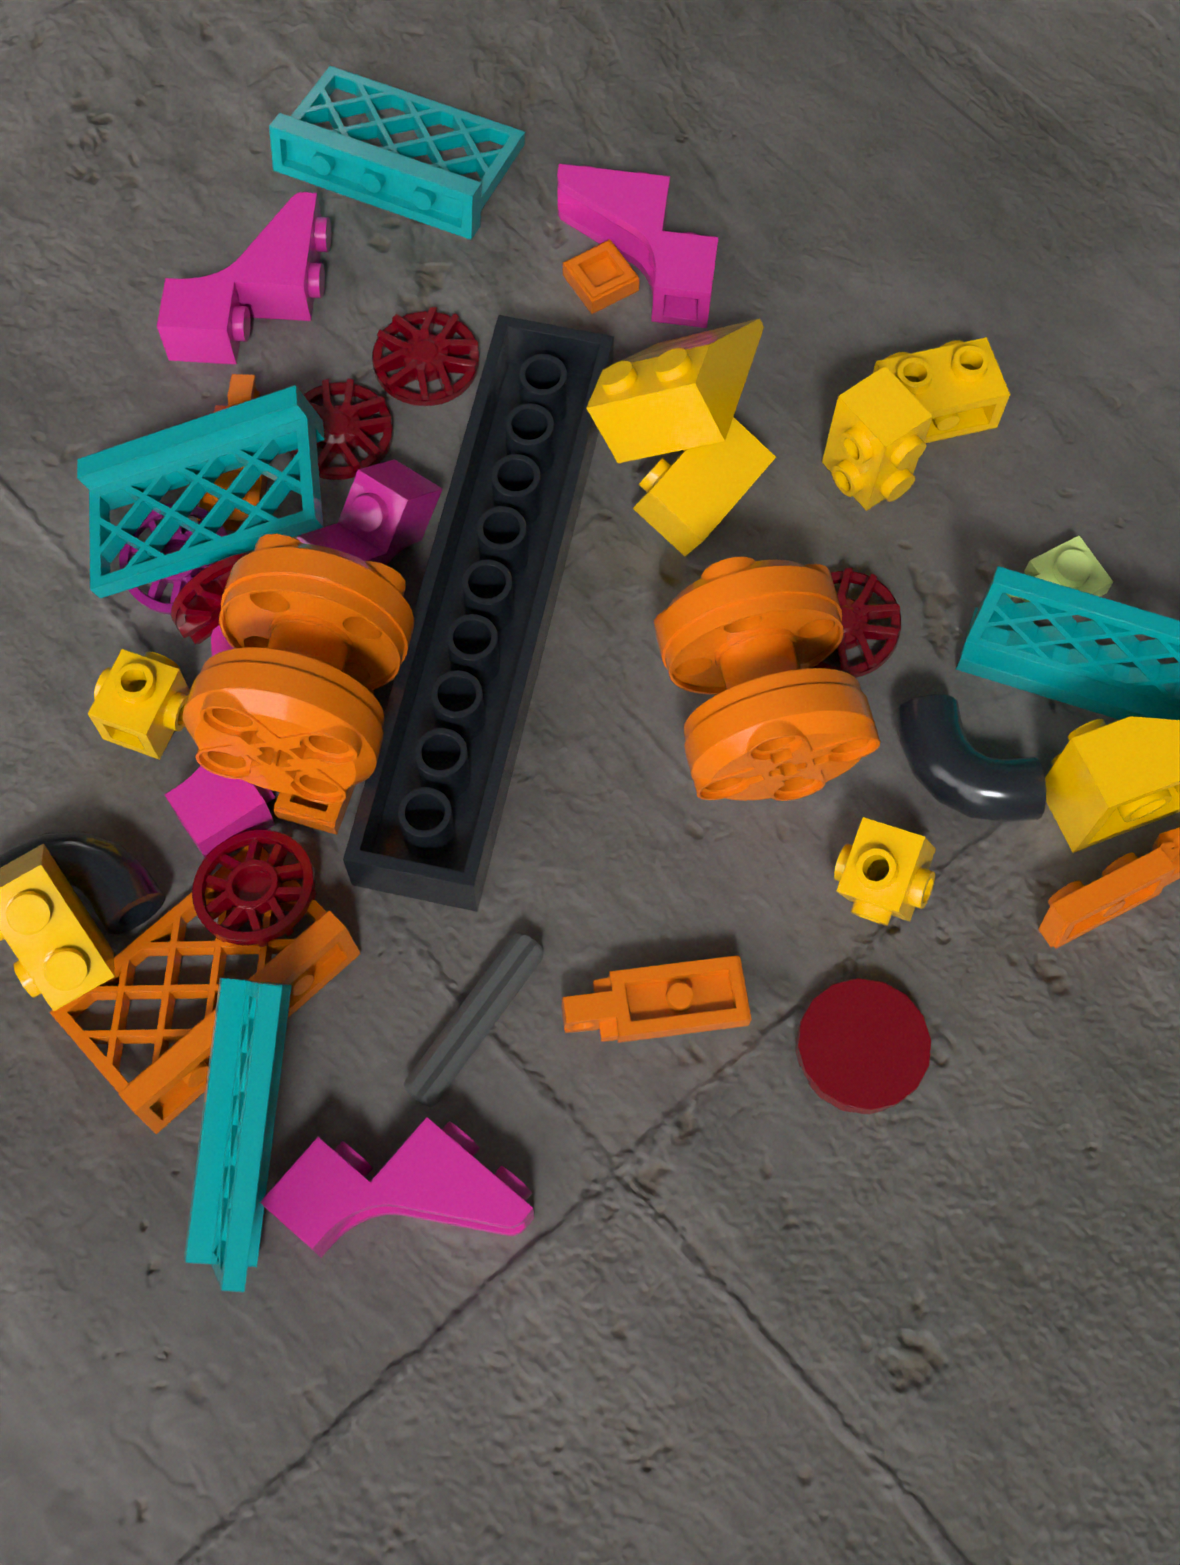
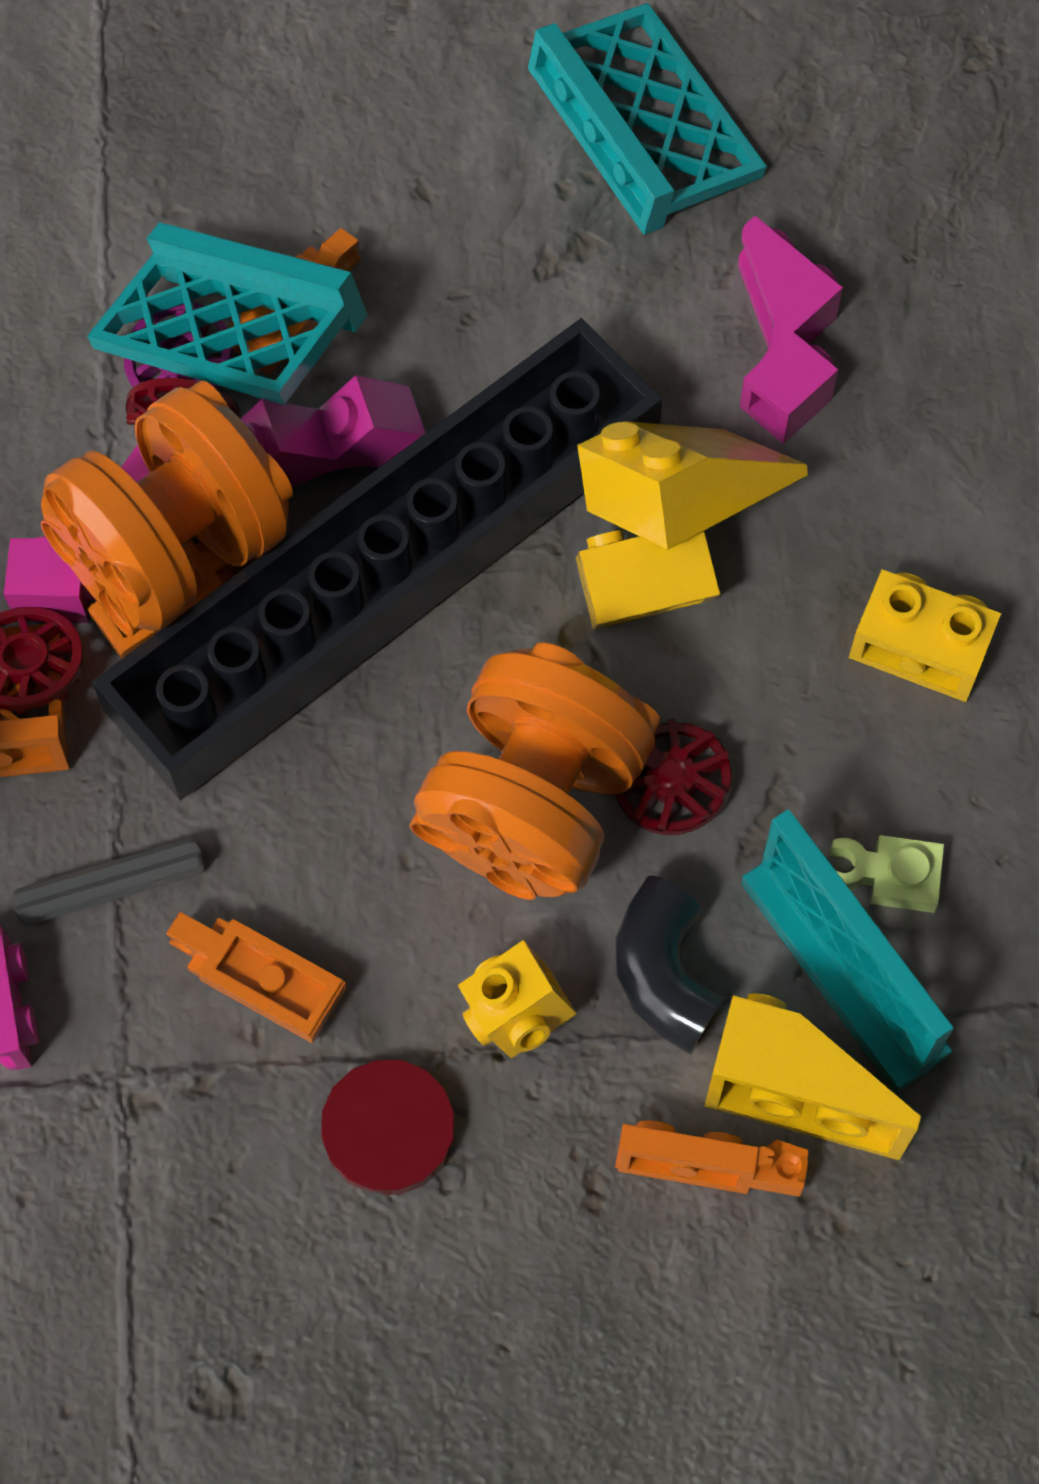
camera: 40 degrees right, 0 degrees up
yellow brick [88,649,190,760] -> none
dark pink arch [157,192,331,364] -> none
dark red wheel [288,378,393,480] -> none
dark red wheel [372,307,480,406] -> none
orange tile [563,239,640,314] -> none
yellow brick [822,366,933,511] -> none

